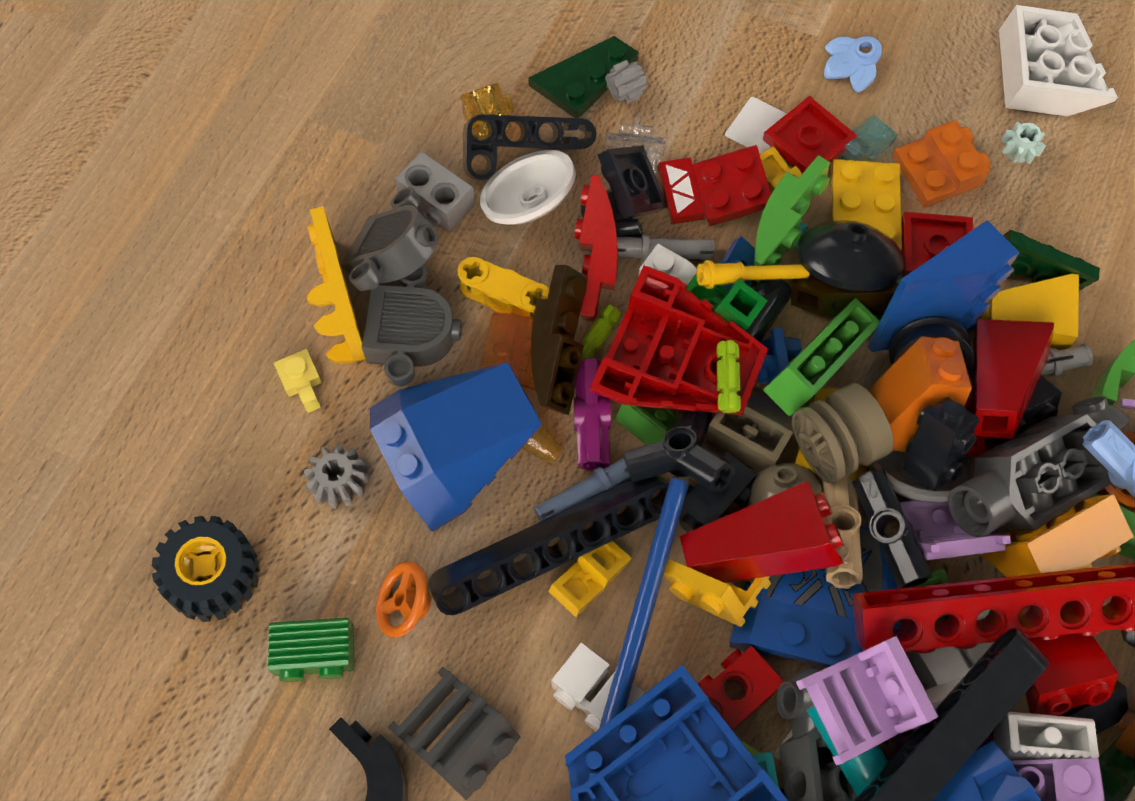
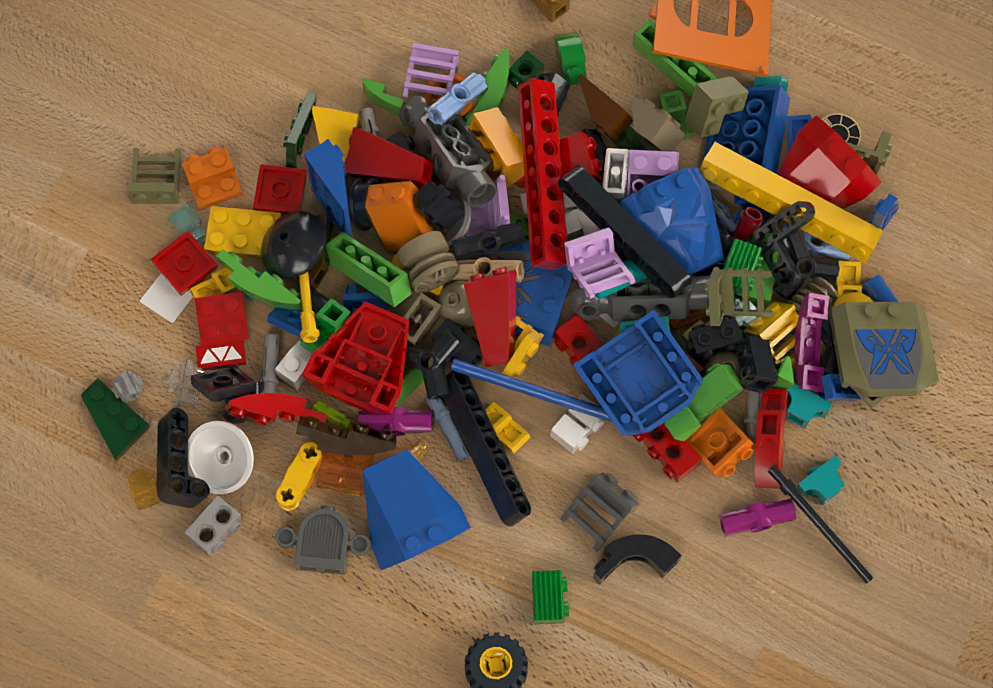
camera: 90 degrees left, 5 degrees up
light yellow plate [273,349,322,413] -> none
light grey gear [304,444,369,509] -> none
yellow hinge [307,206,366,364] -> none
dark grey piece [341,187,439,291] -> none
orange piece [376,561,431,638] -> none
lime axle [717,340,741,414] -> none
light blue plate [824,36,882,93] -> none
white wedge [999,5,1118,116] -> none
light aqua gear [1001,122,1046,164] -> none
none -> olive plate [127,148,181,204]

